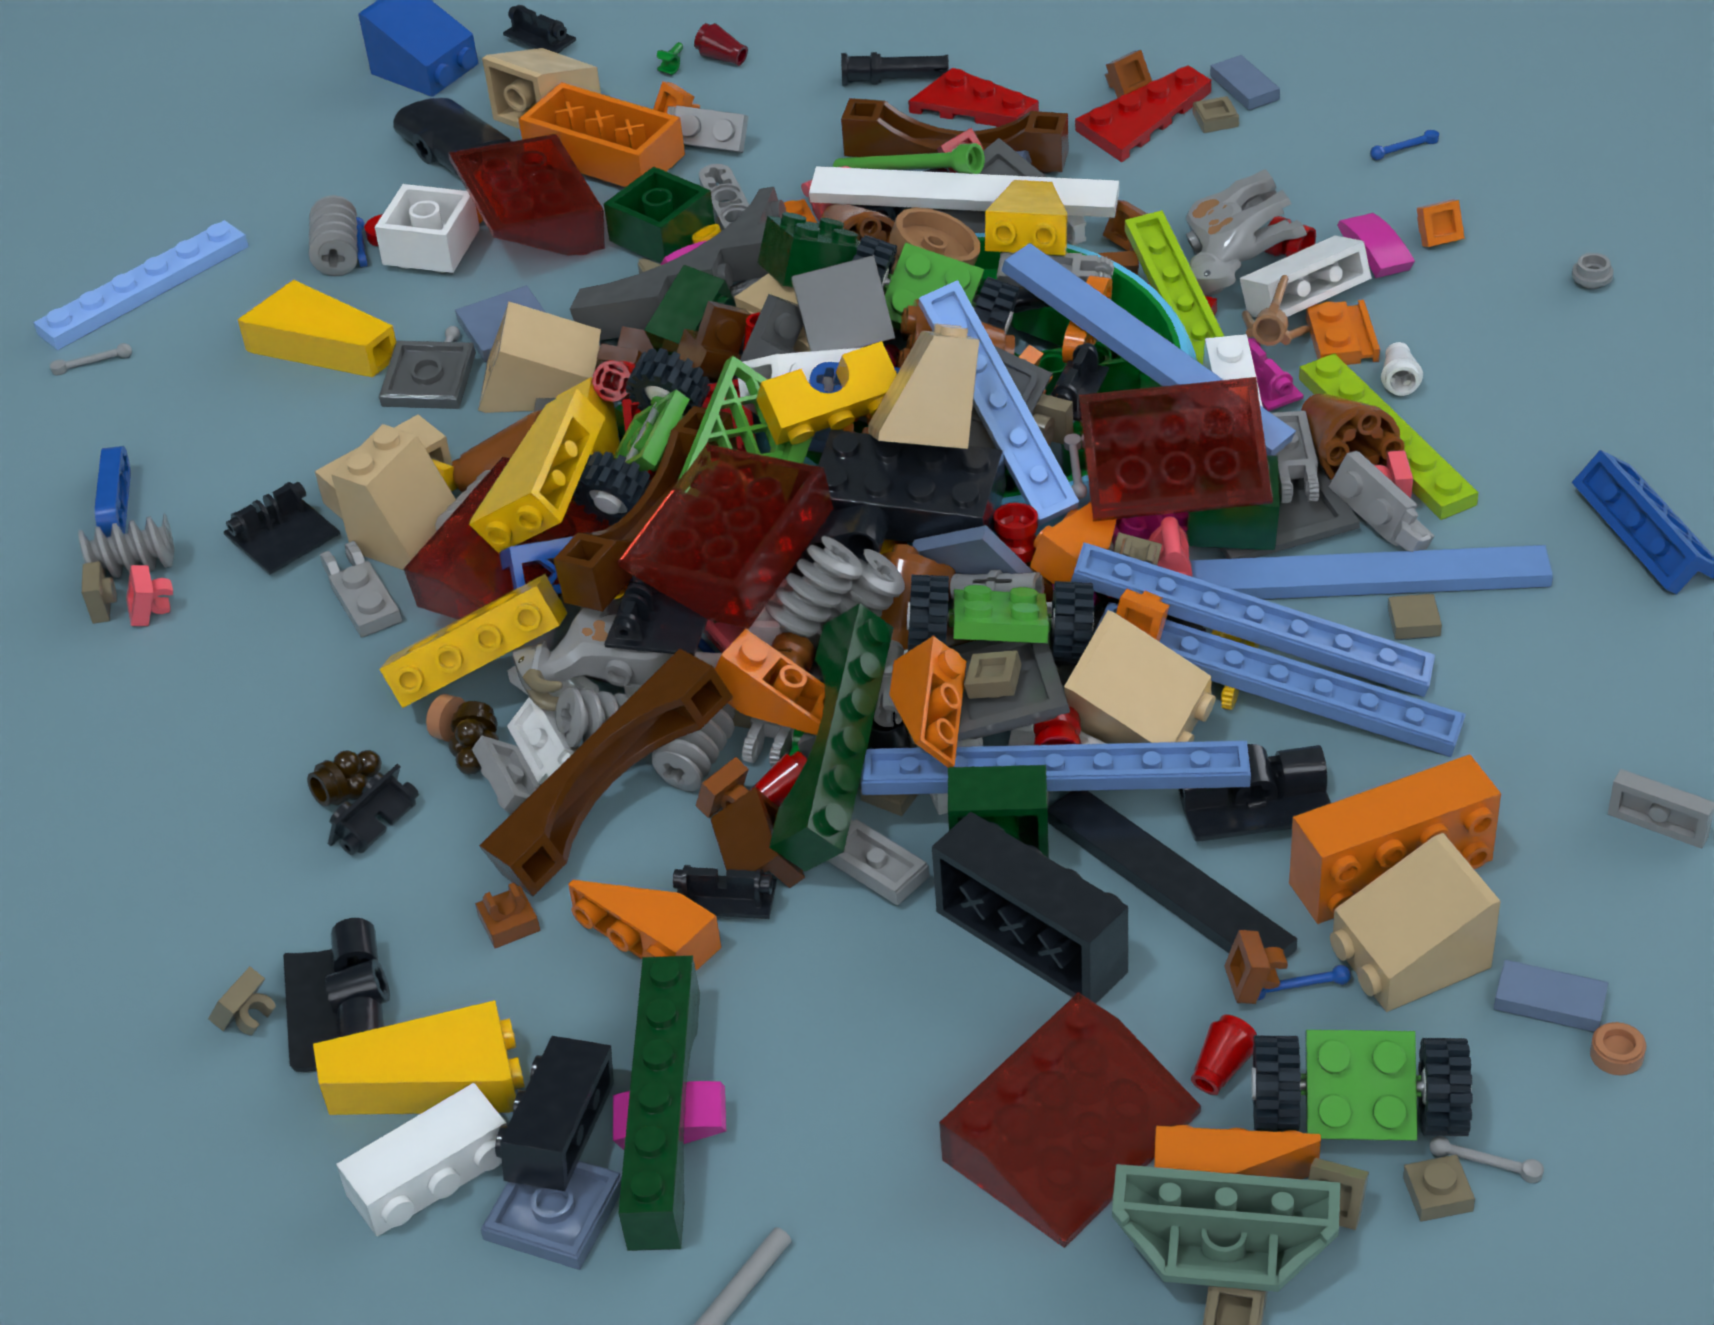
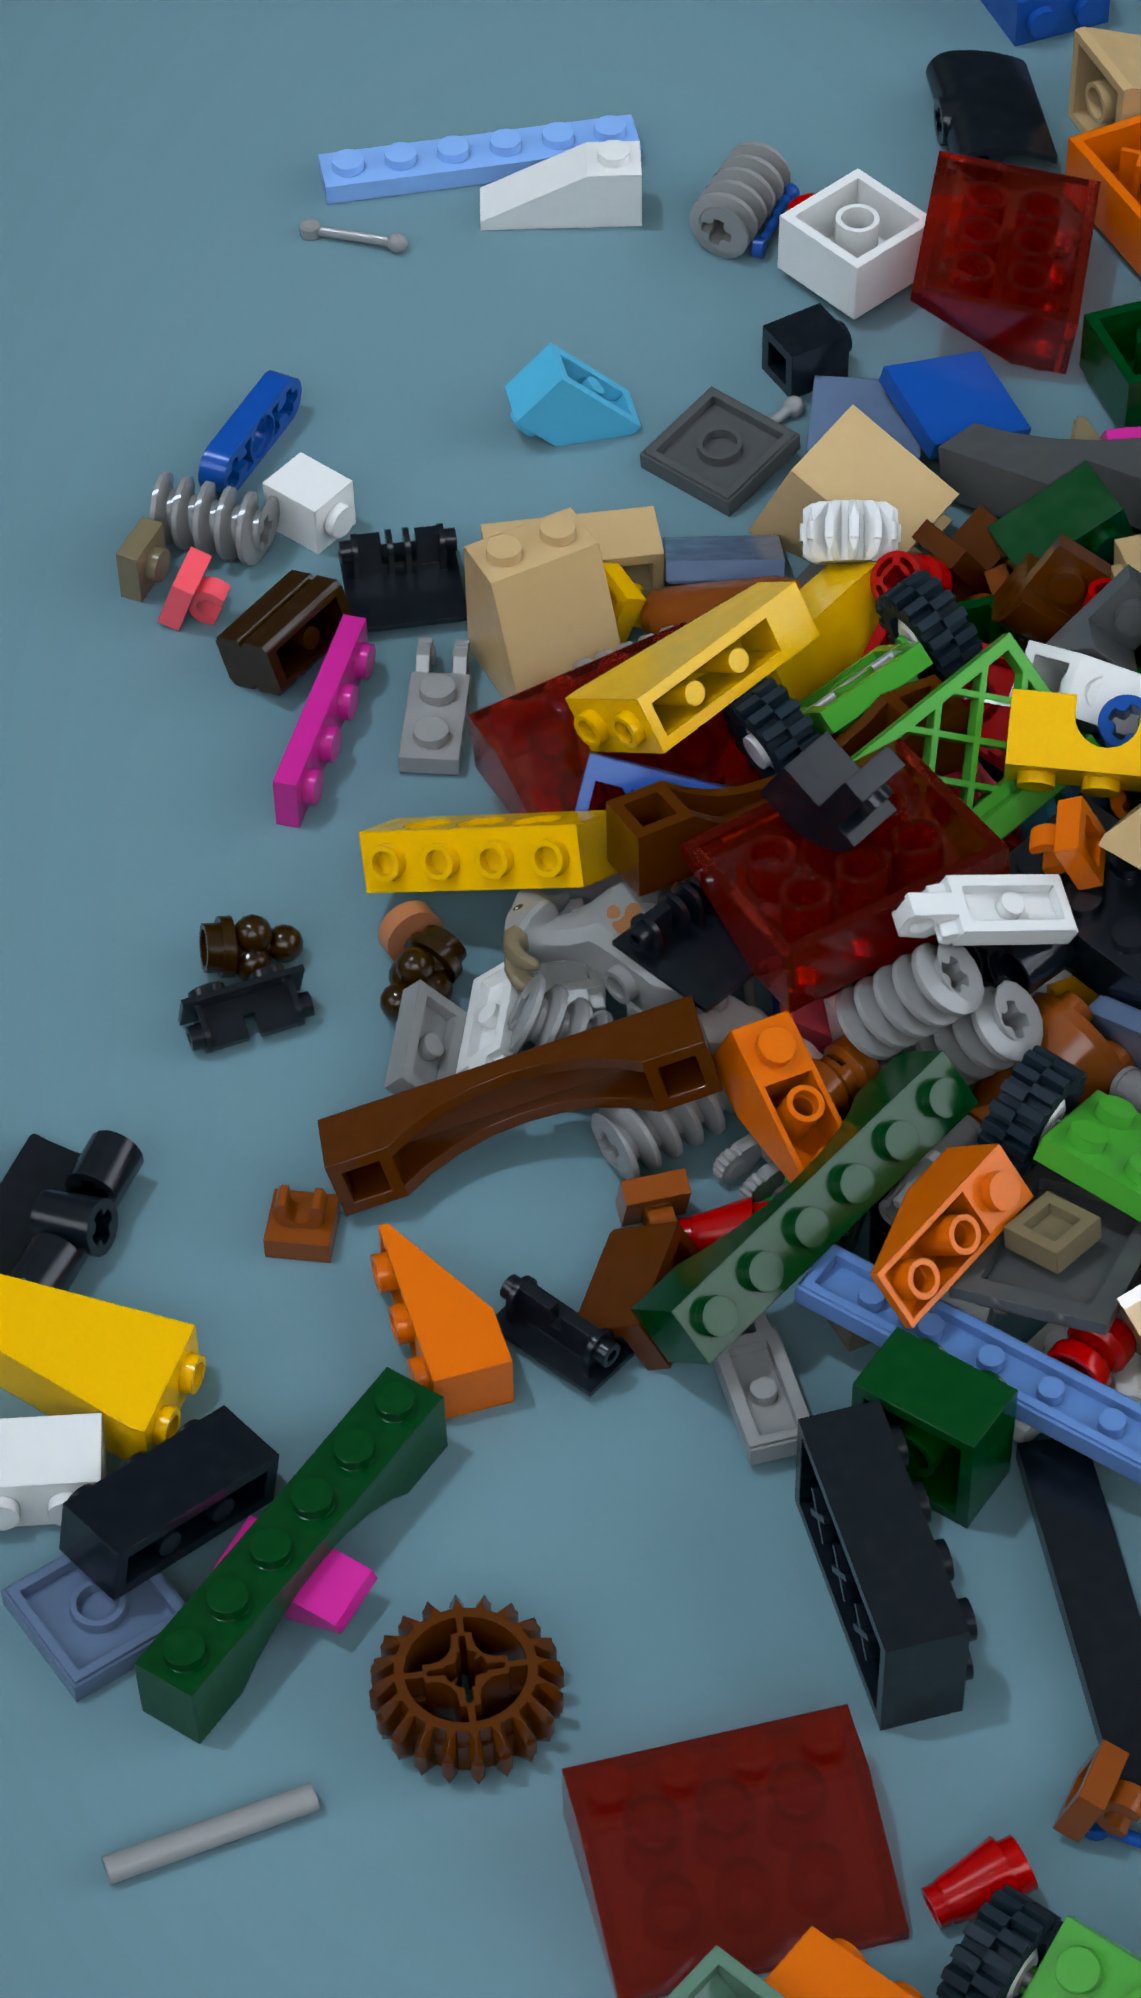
camera: 30 degrees right, 5 degrees up
yellow slope [237,279,396,378] -> none
none -> dark brown brick [216,570,353,696]
none -> white brick [262,452,356,554]
none -> dark pink plate [272,614,376,828]
none -> reddish brown gear [369,1594,564,1784]
none -> white slope [480,140,642,231]
none -> medium azure slope [504,342,642,447]
none -> sand blue tile [663,535,785,584]
none -> black brick [760,731,905,852]
none -> black brick [762,303,852,397]
none -> white gear [800,499,901,565]
none -> blue tile [879,351,1032,460]
none -> white hinge [892,874,1079,946]
none -> orange tile [1029,795,1106,890]

